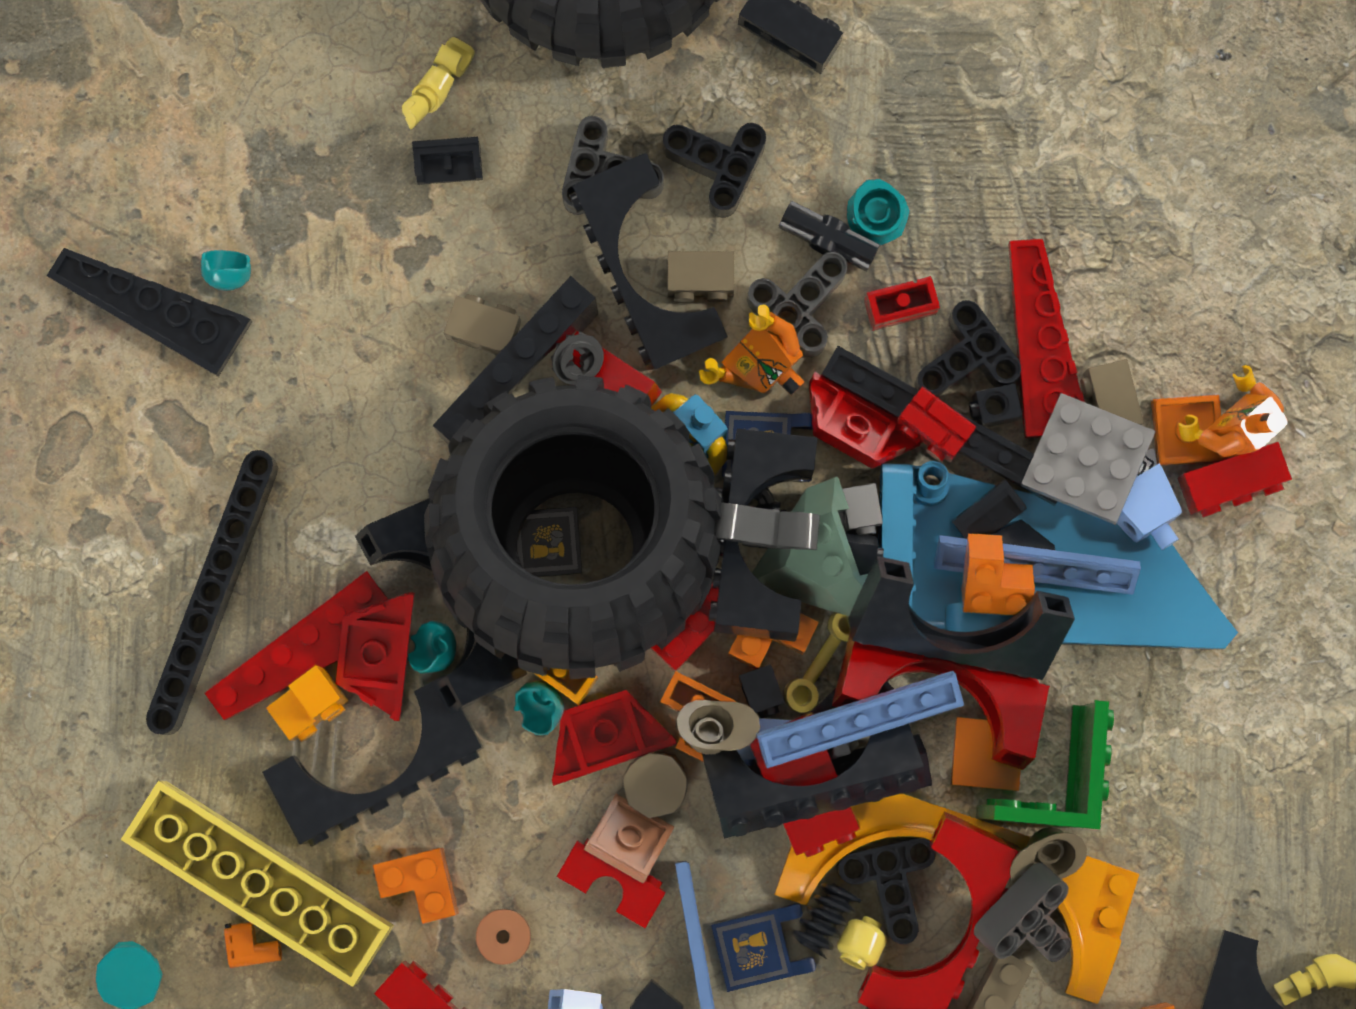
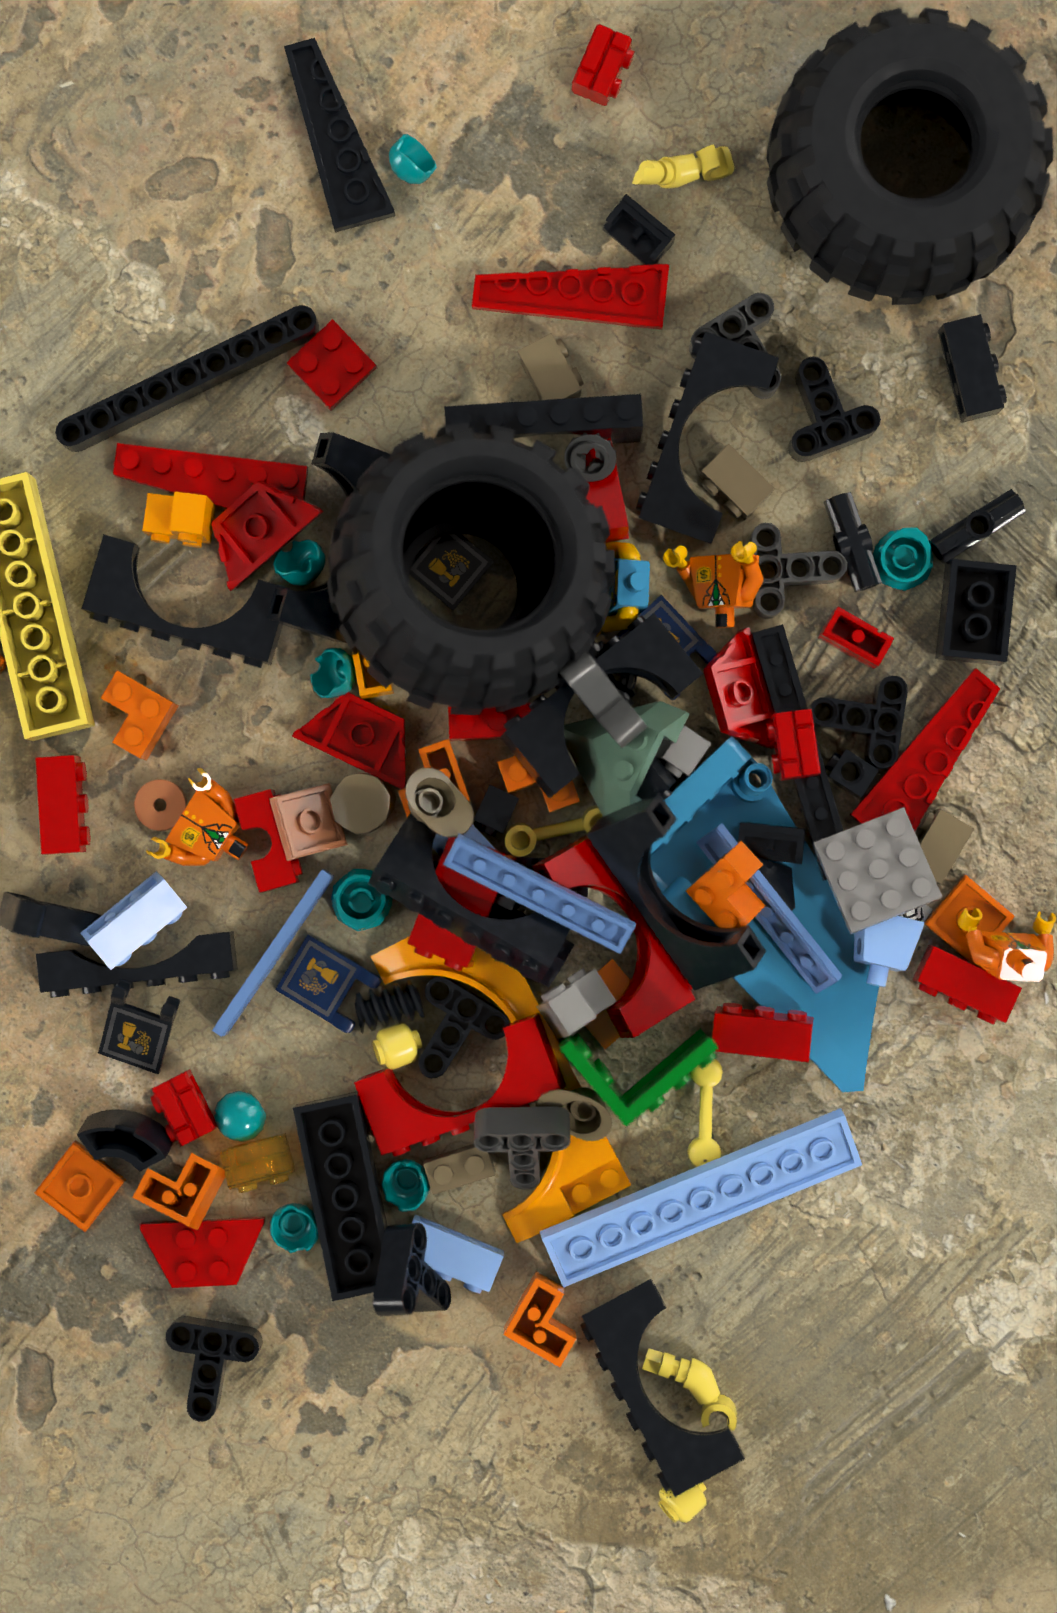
camera: 50 degrees right, 5 degrees up
none -> orange torso [146,768,249,866]
none -> red plate [286,319,377,411]
none -> teal hat [331,869,393,931]
none -> red wing [472,264,669,330]
none -> light grey brick [536,968,616,1039]
none -> light blue plate [539,1108,862,1288]
none -> red brick [572,24,635,106]
none -> light yellow piece [687,1059,723,1167]
none -> red brick [712,1003,814,1062]
none -> black piece [929,489,1026,564]
none -> black brick [935,559,1017,666]

